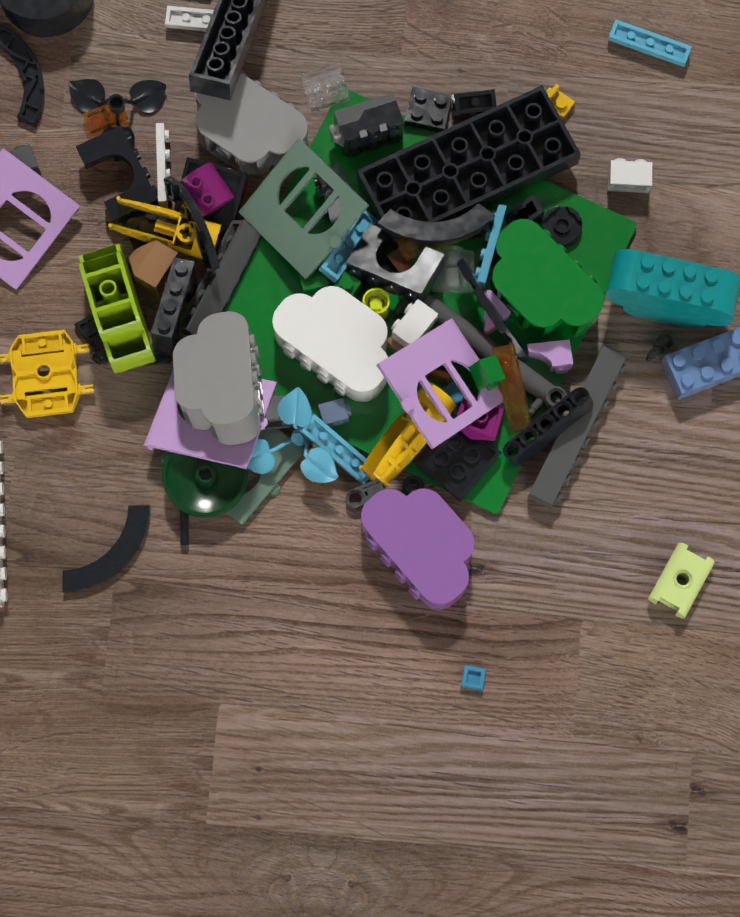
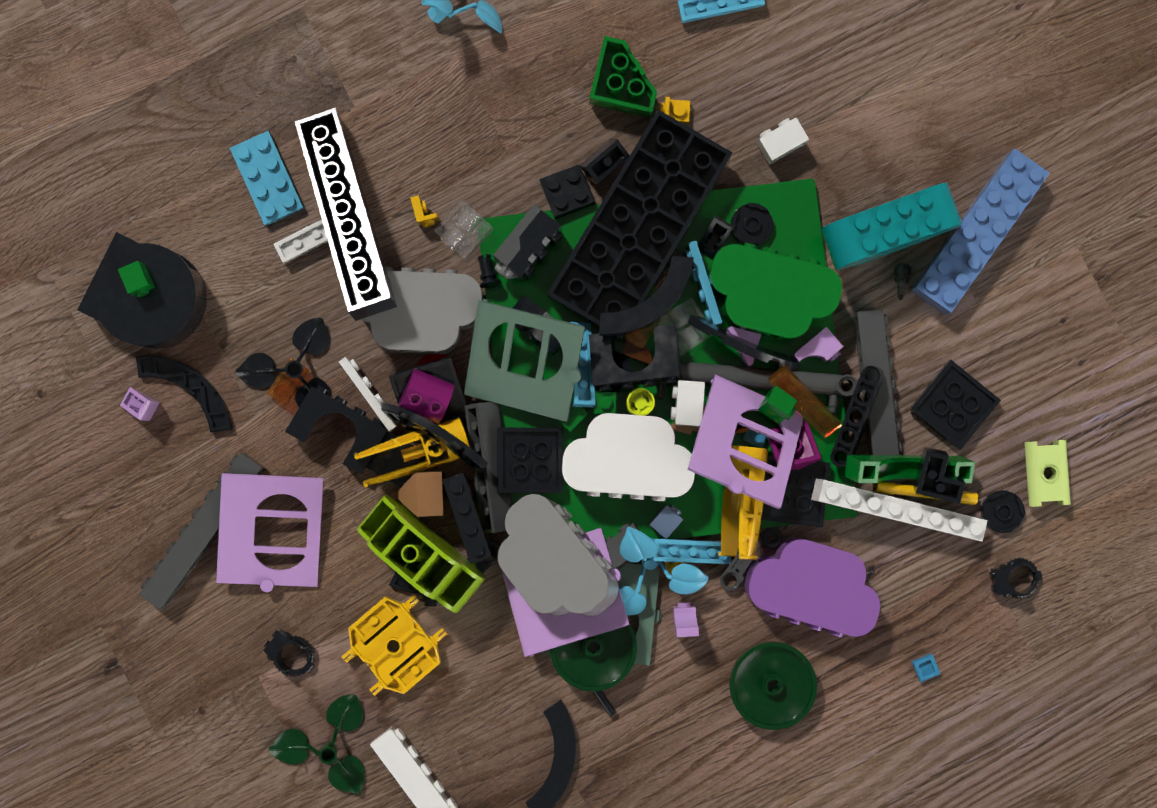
camera: 30 degrees left, 10 degrees up
none -> yellow bracket [410,195,439,227]
none -> black pin [477,254,501,289]
none -> black plate [497,427,563,493]
none -> green brick [589,36,657,119]
none -> lavender arch [673,602,699,637]
none -> dark green dish [729,641,817,730]
none -> white brick [811,479,988,542]
none -> green arch [845,455,975,483]
none -> yellow piece [873,481,978,505]
none -> black plate [909,360,1001,450]
none -> black brick [914,447,966,504]
none -> black tile [980,490,1025,533]
none -> black piece [989,558,1042,599]

